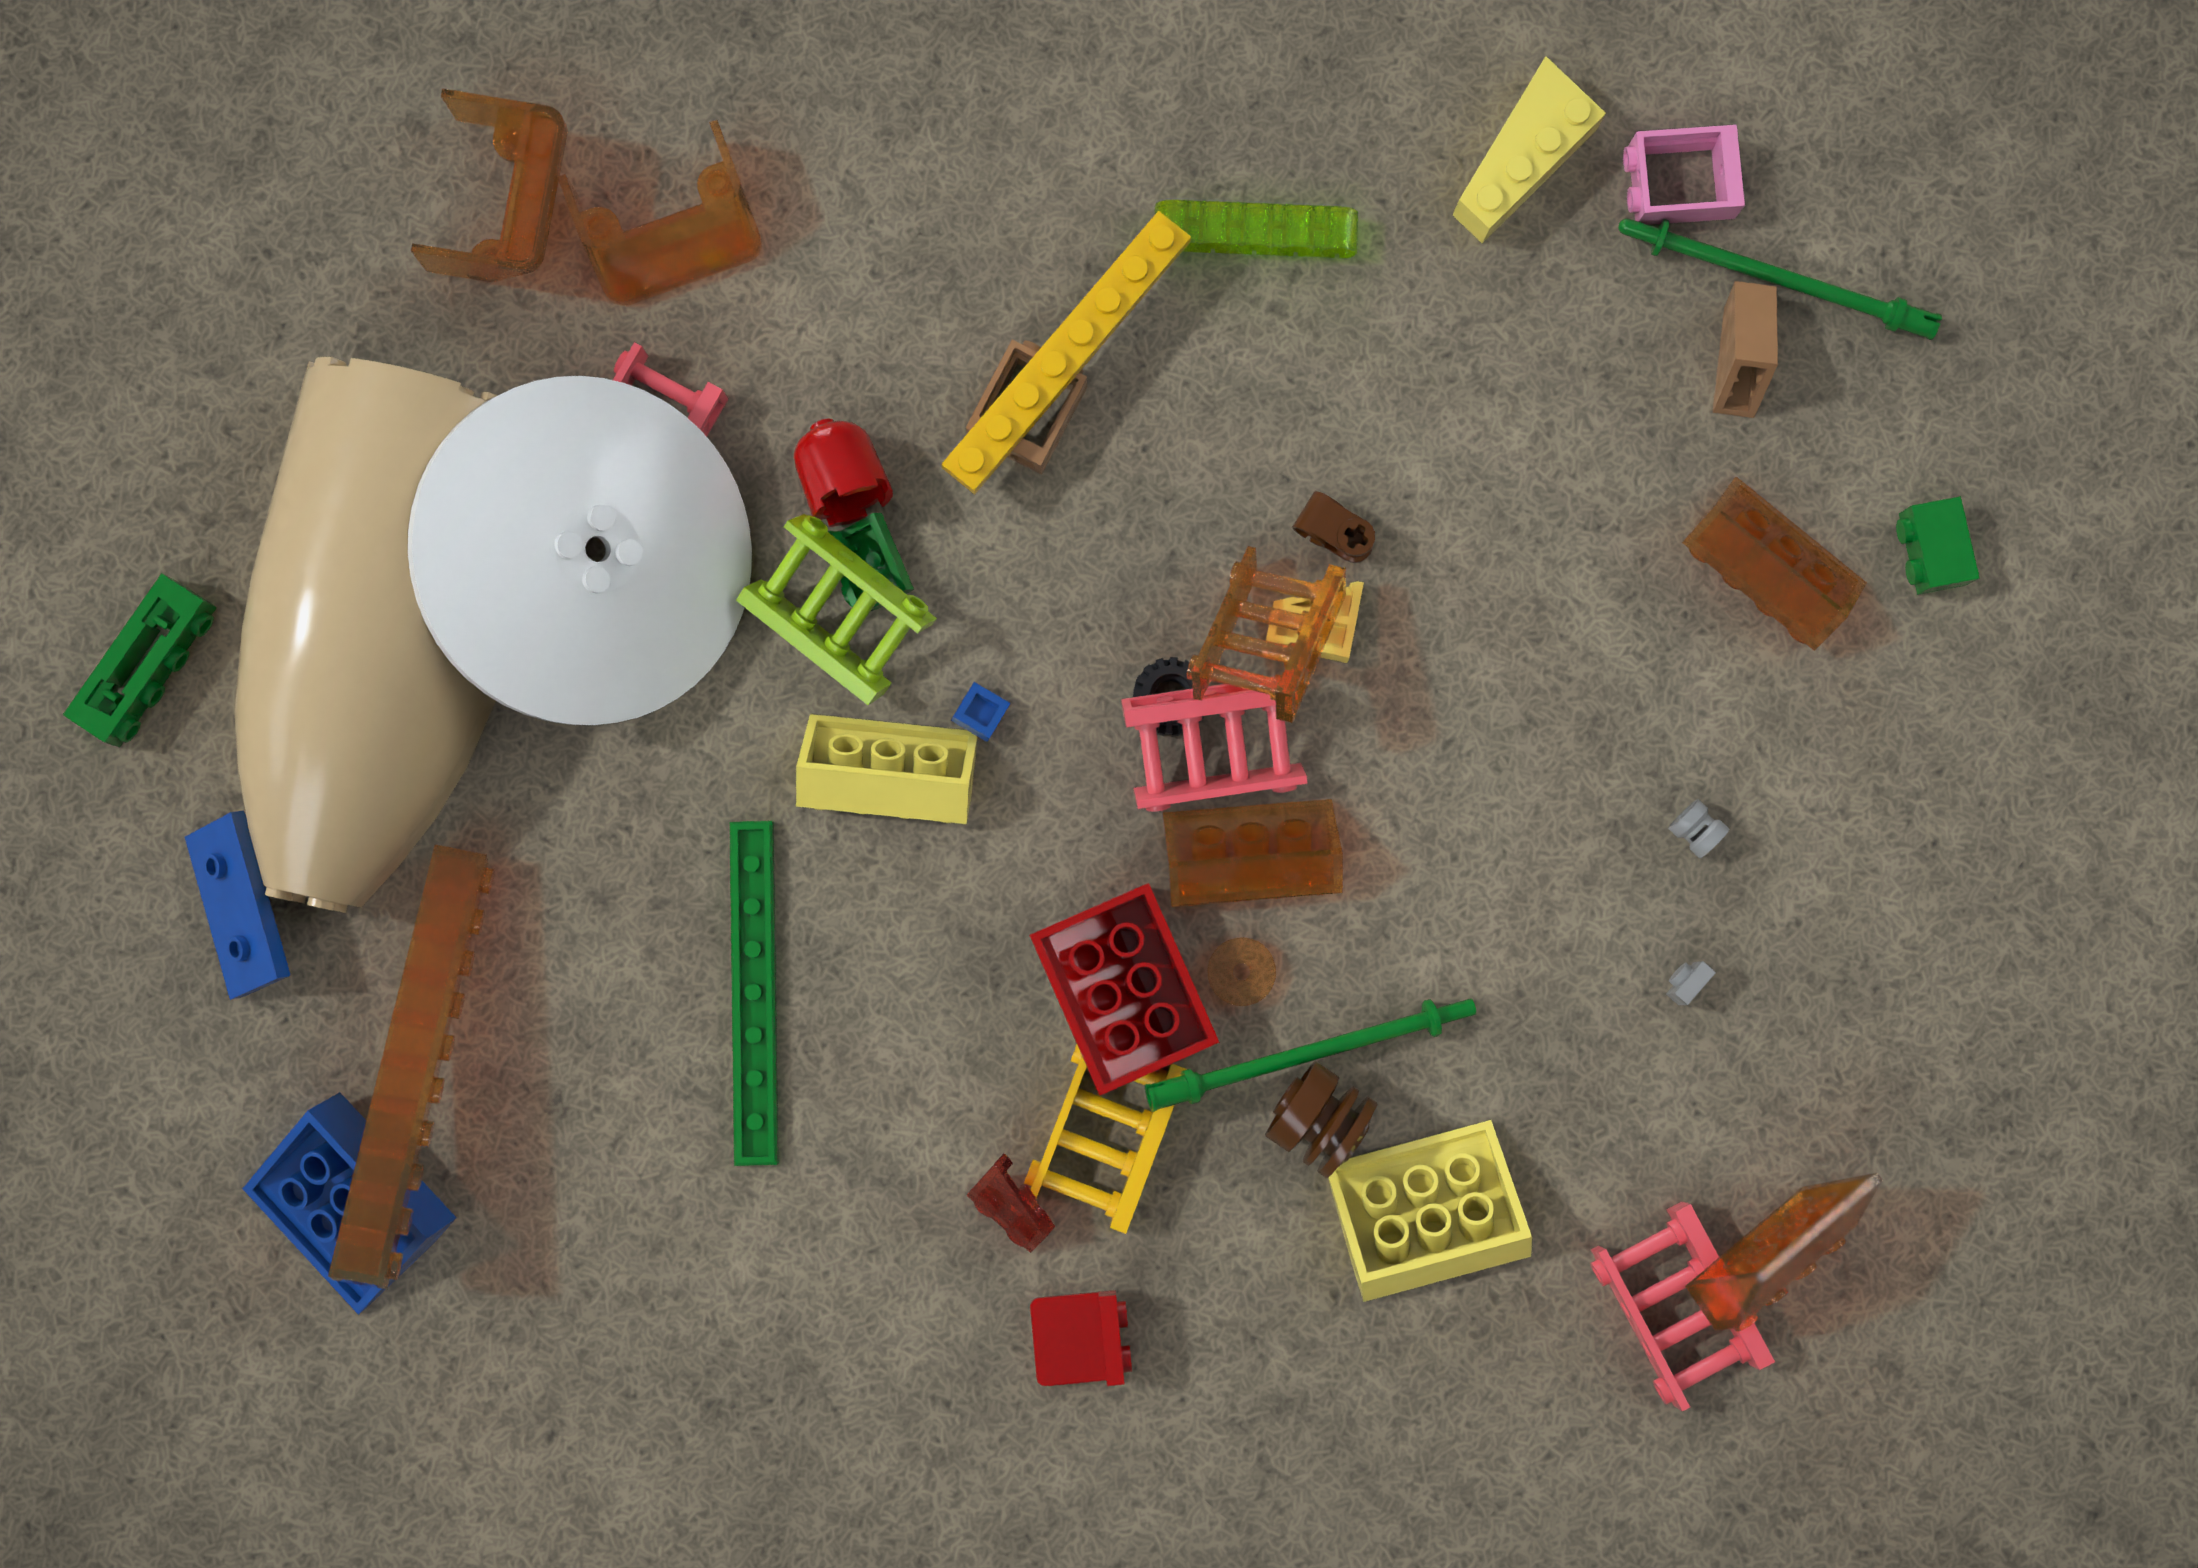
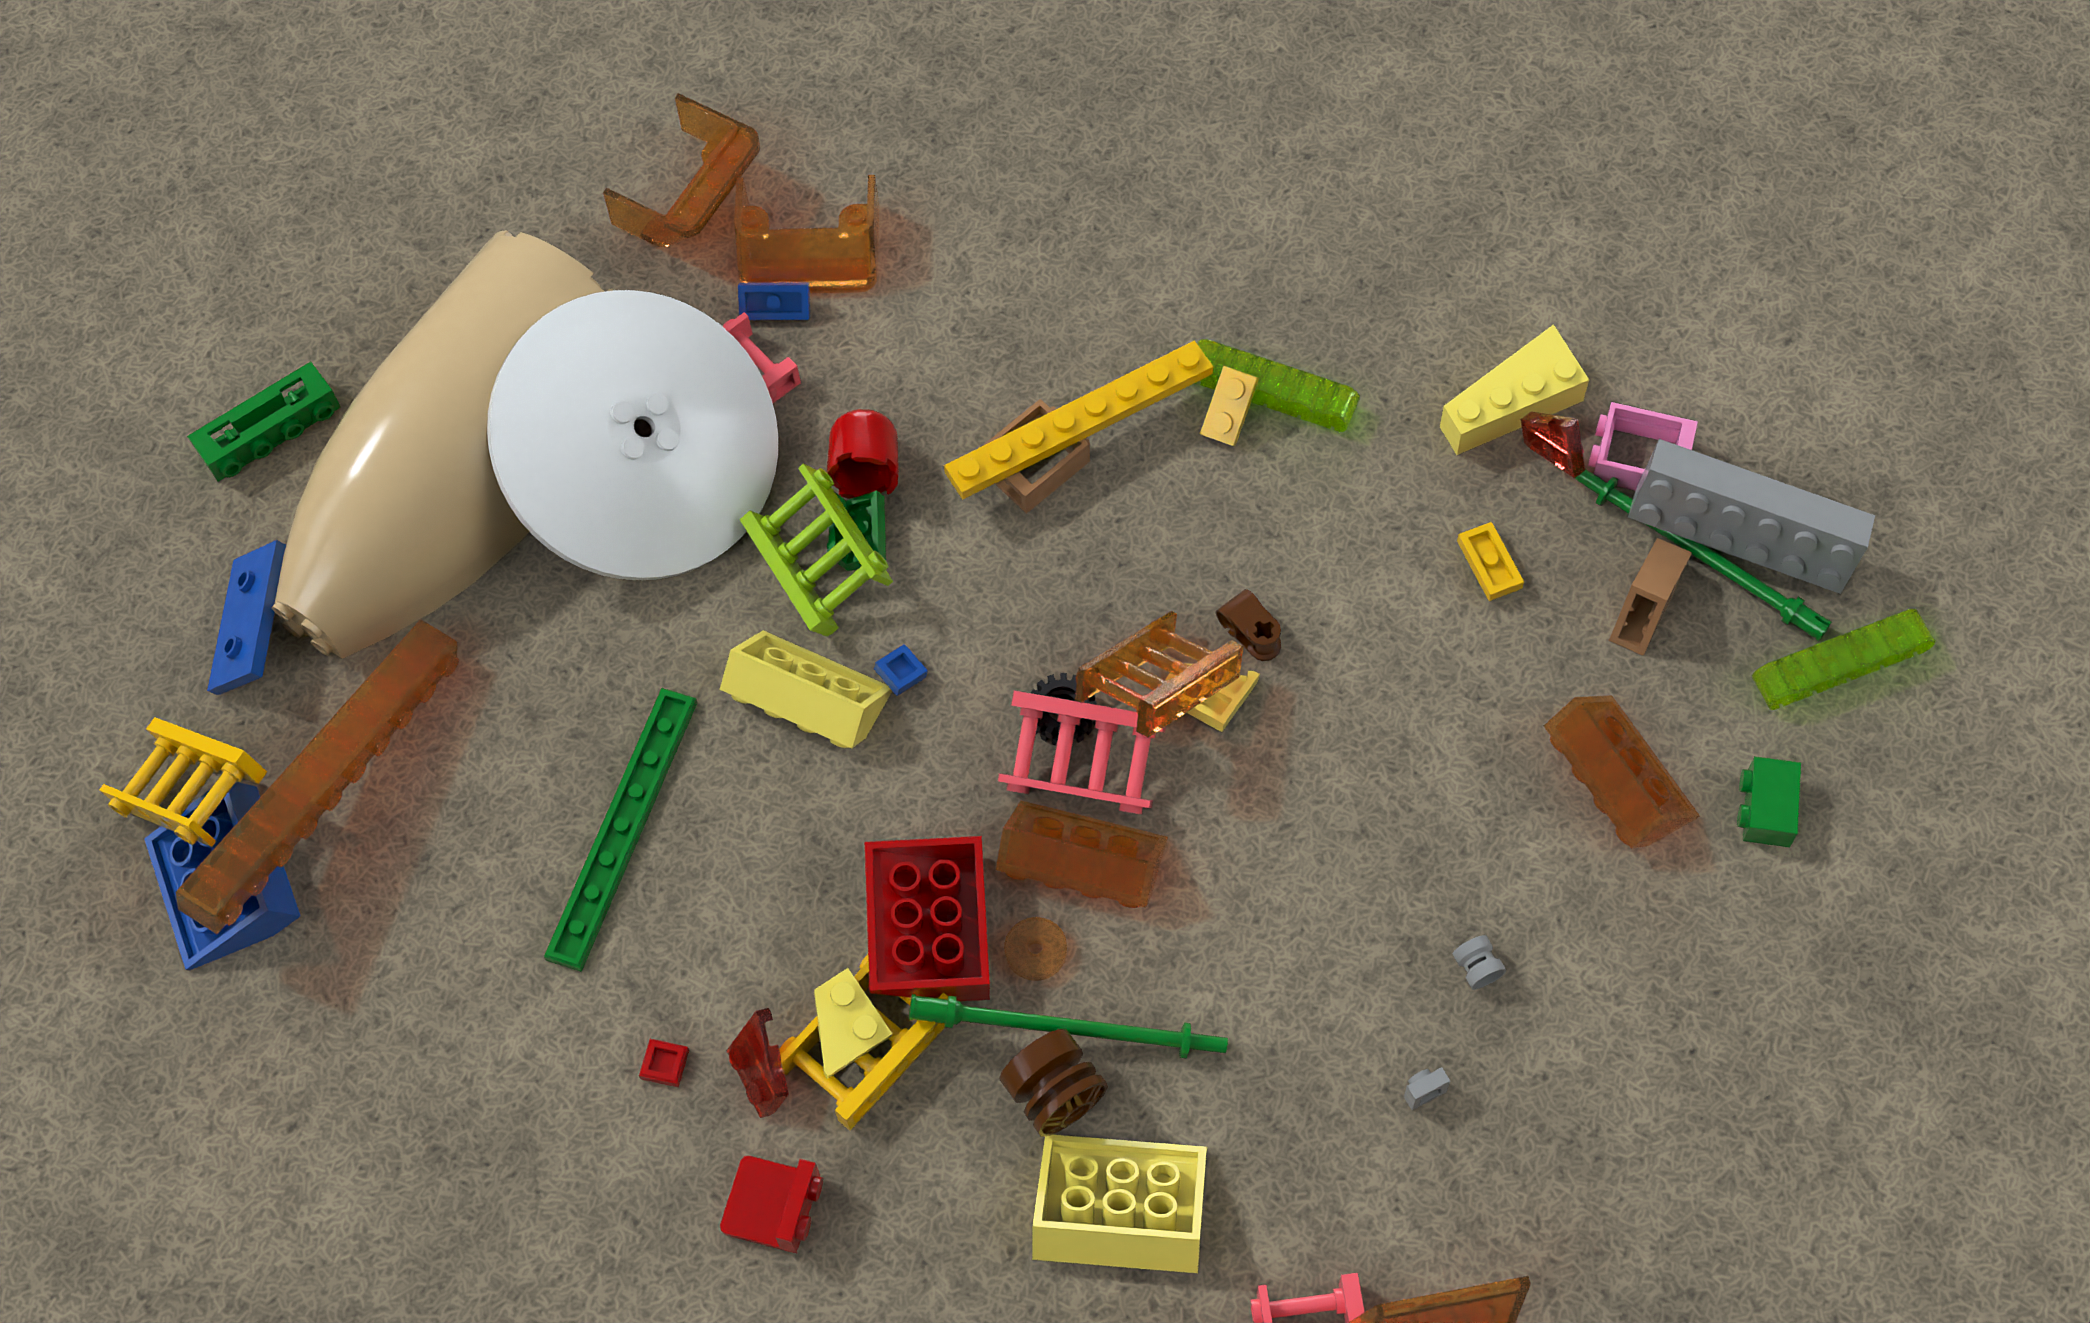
camera: 25 degrees right, 20 degrees down
none -> yellow fence [99,717,267,847]
none -> red tile [639,1039,689,1088]
none -> blue plate [738,282,810,320]
none -> light yellow wing [814,968,892,1079]
none -> yellow plate [1200,366,1259,446]
none -> yellow plate [1457,522,1524,601]
none -> clear red wing [1520,411,1585,478]
none -> light grey brick [1628,439,1875,594]
none -> clear neon green beam [1752,609,1936,710]

